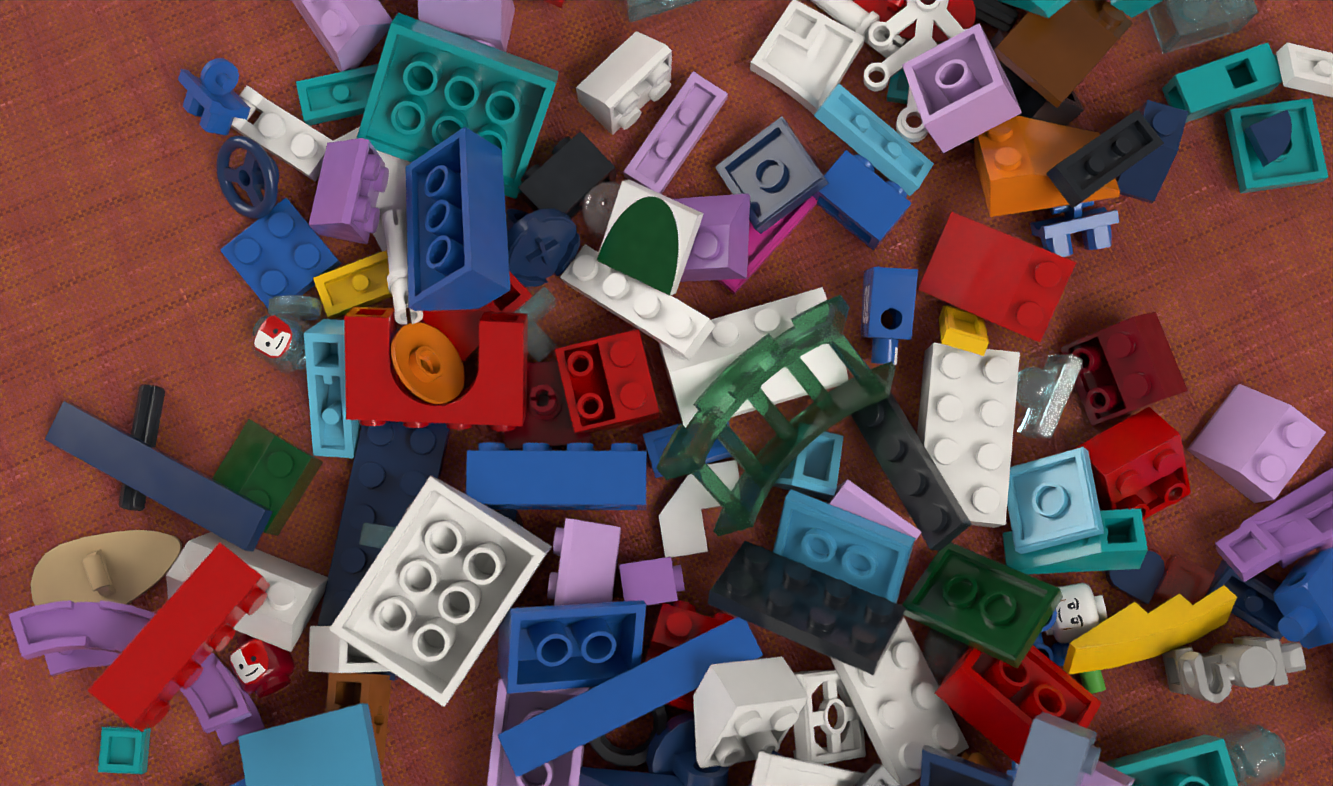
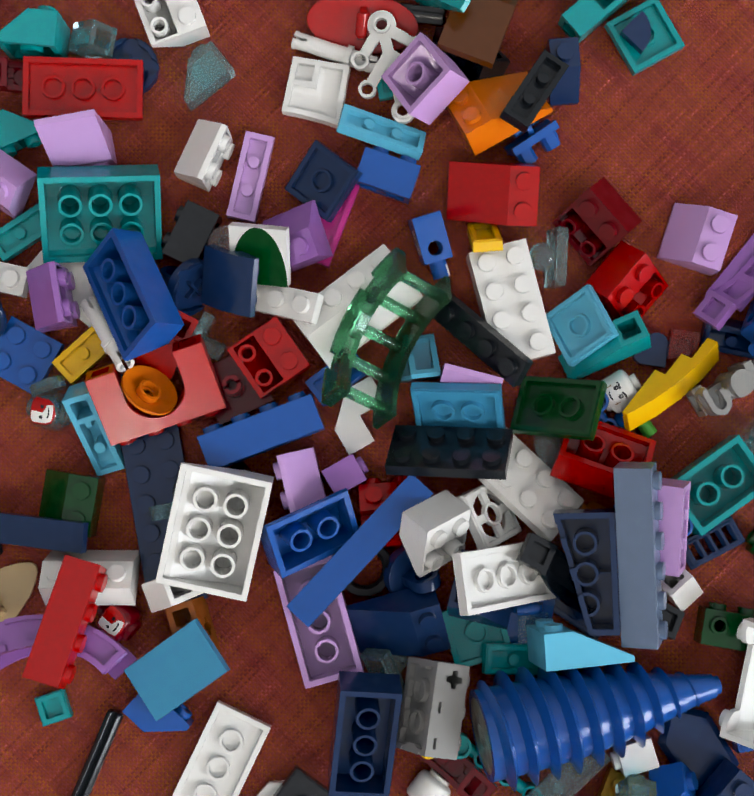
camera: 25 degrees left, 5 degrees up
none -> dark blue slope [201,244,259,317]

